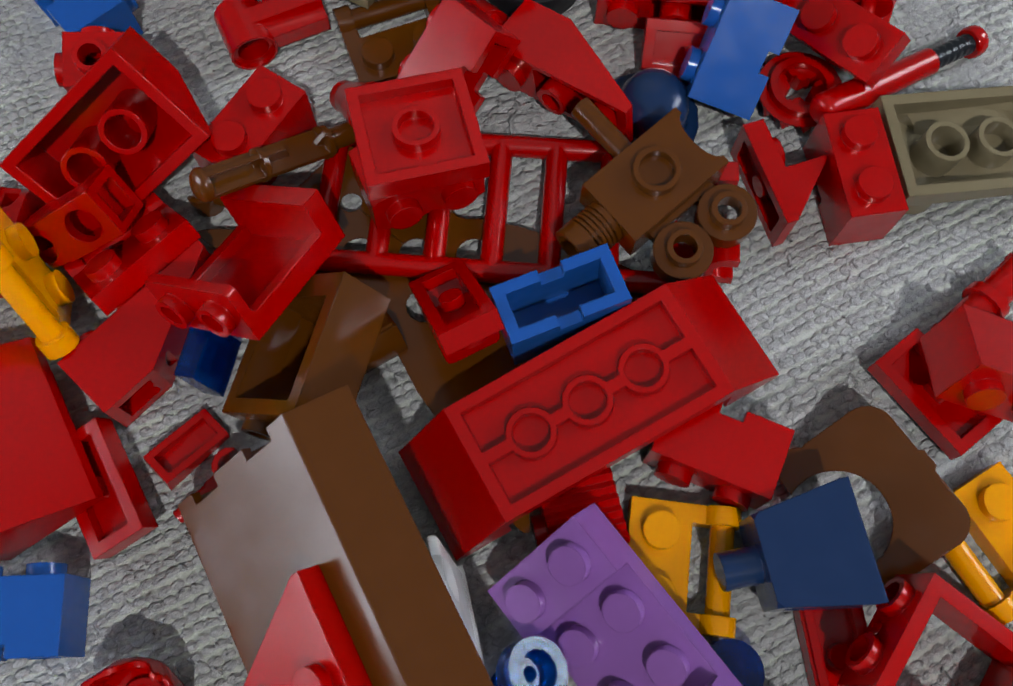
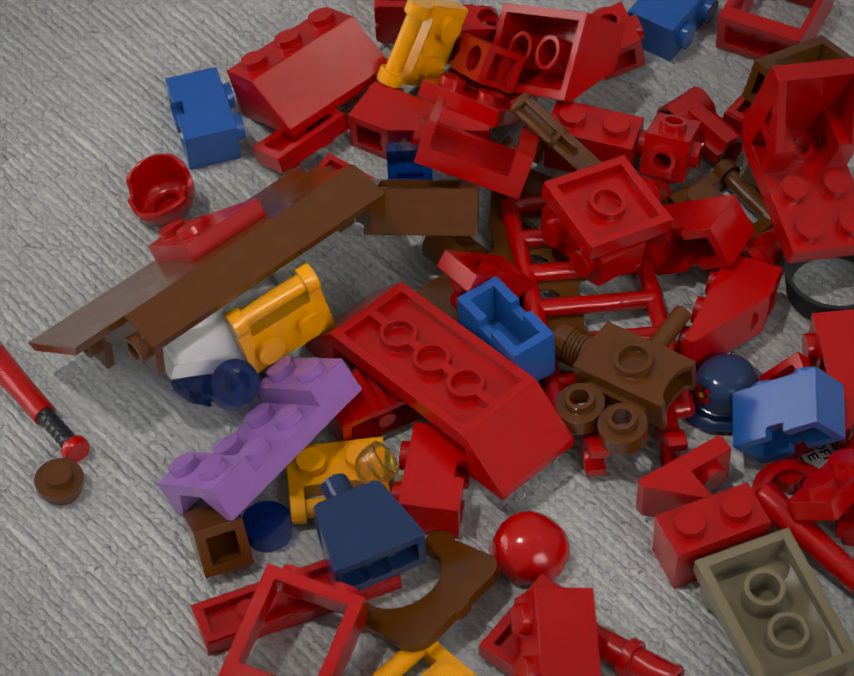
camera: 80 degrees right, 20 degrees down
none -> light orange plate [223,262,336,375]
none -> clear yellow hinge [355,441,399,483]
none -> red hair [488,511,570,587]
none -> red brick [635,112,704,184]

